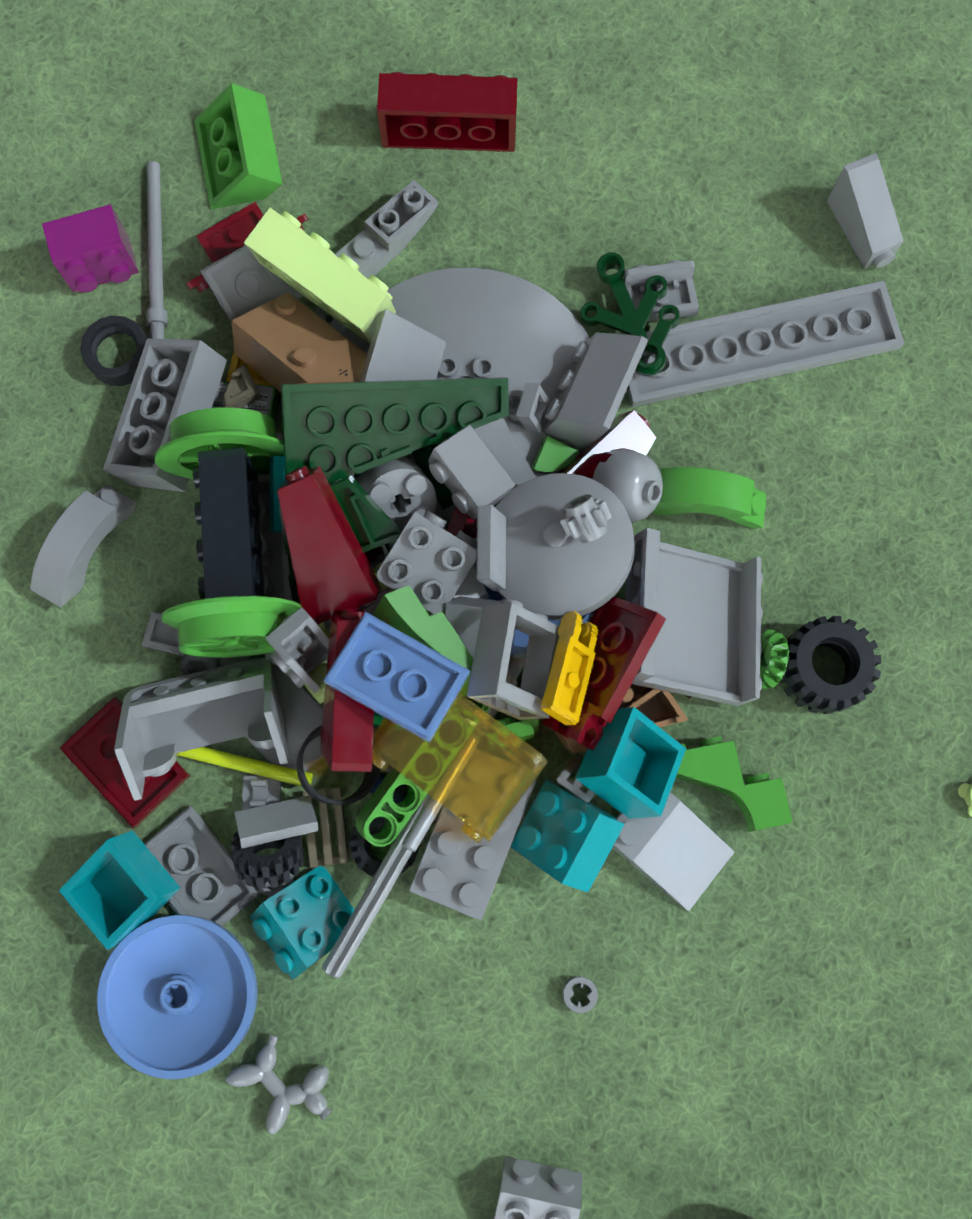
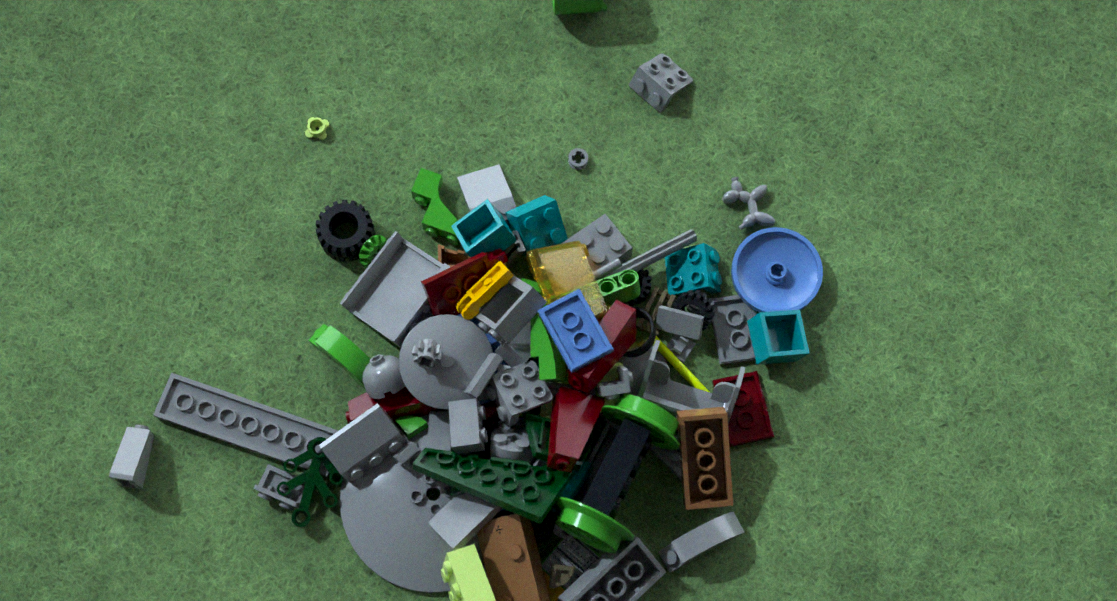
camera: 150 degrees left, 5 degrees down
none -> medium nougat brick [677,407,733,510]

